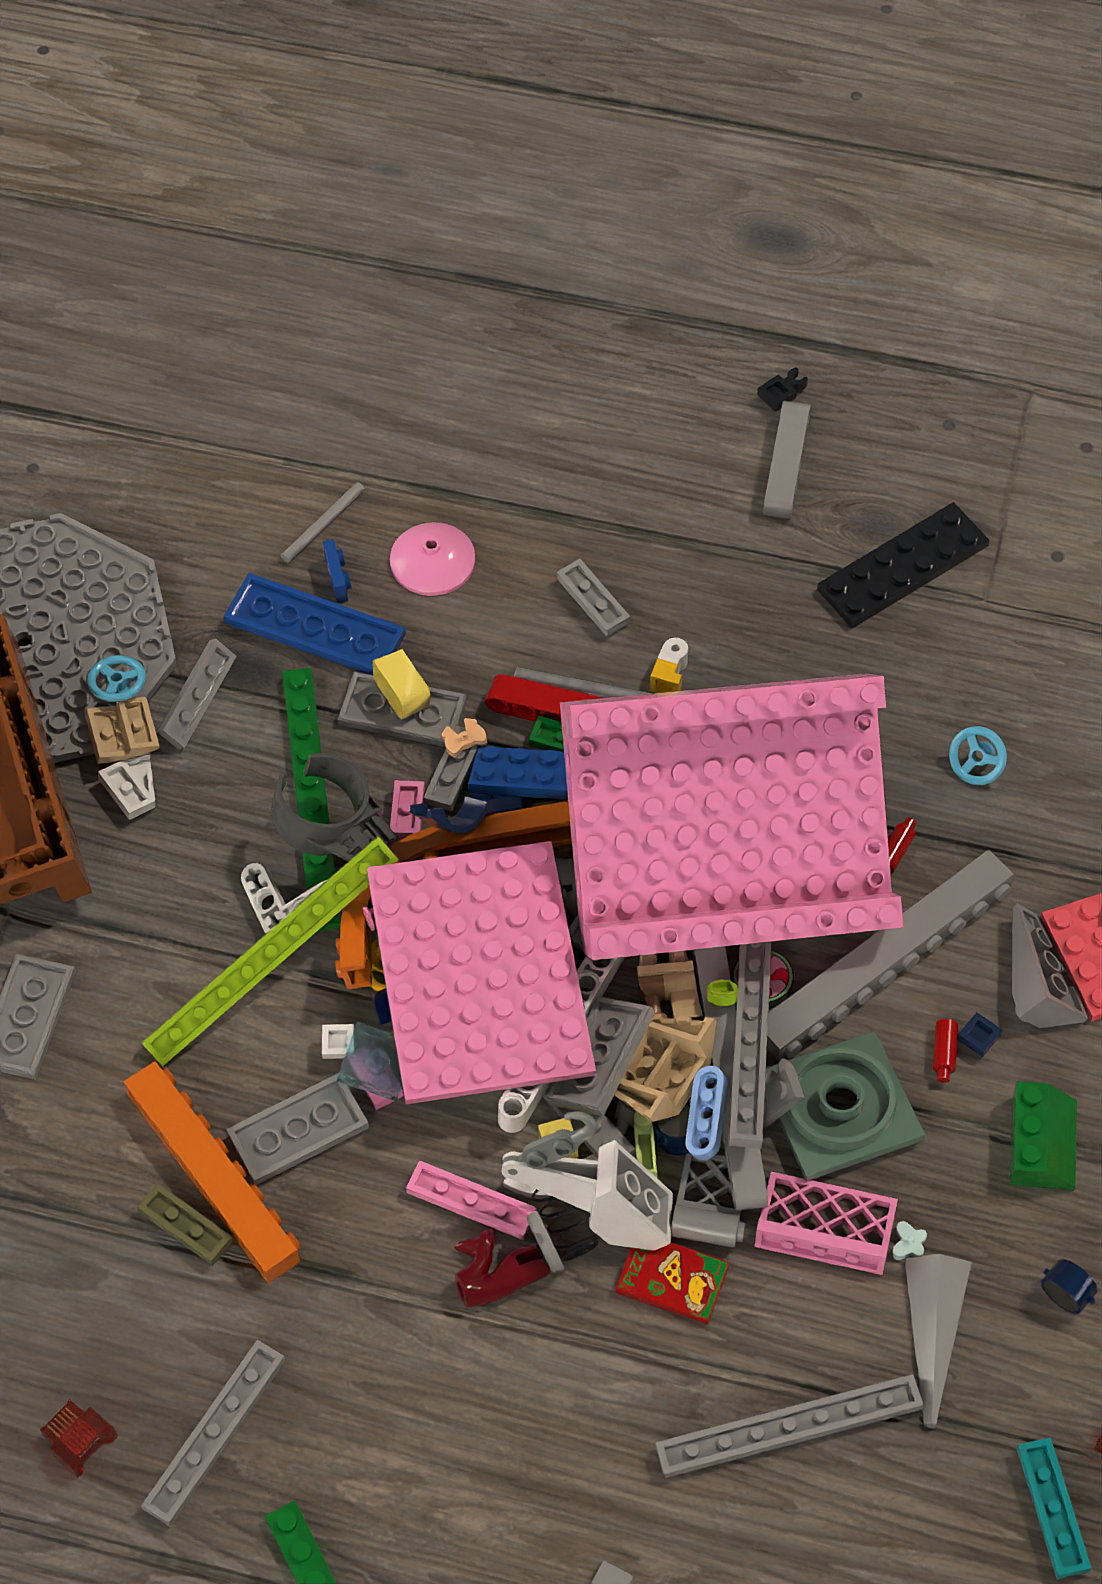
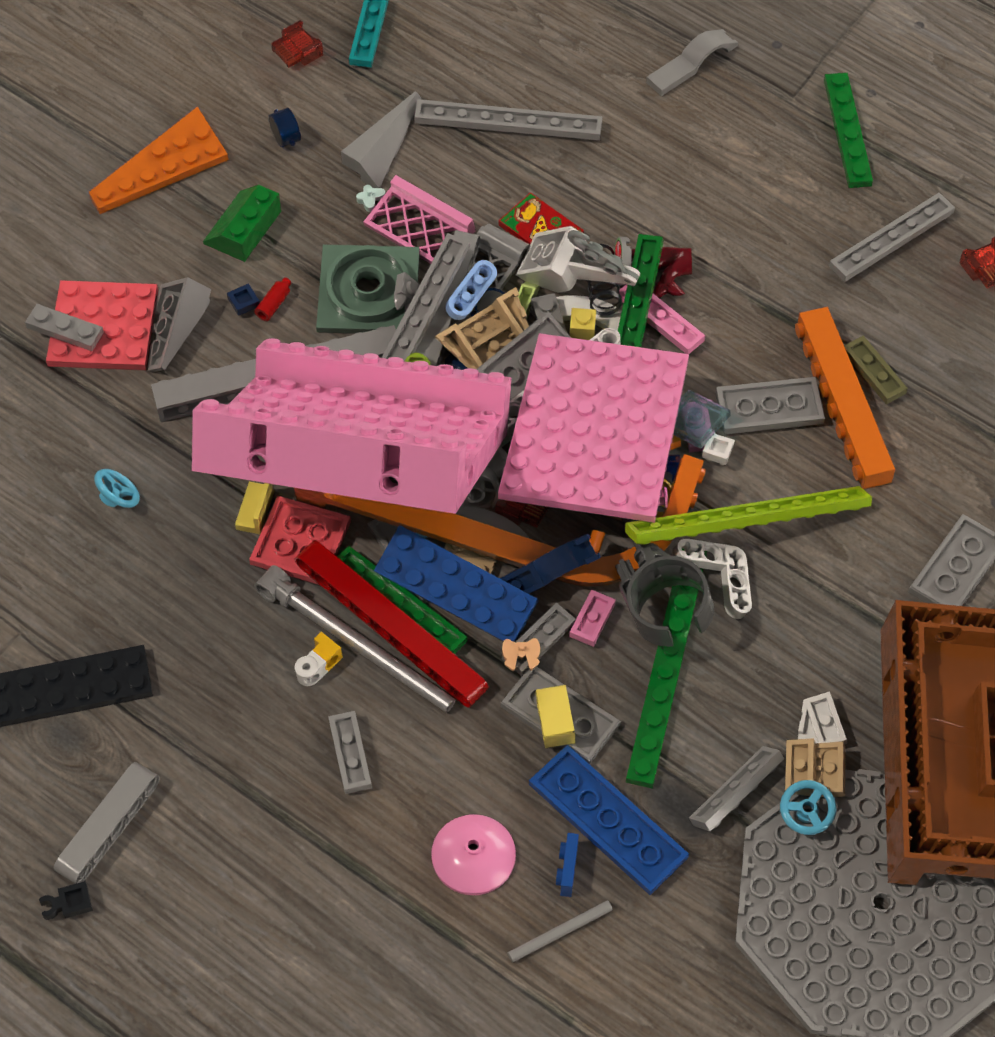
camera: 160 degrees left, 0 degrees up
none -> green plate [618,234,664,347]

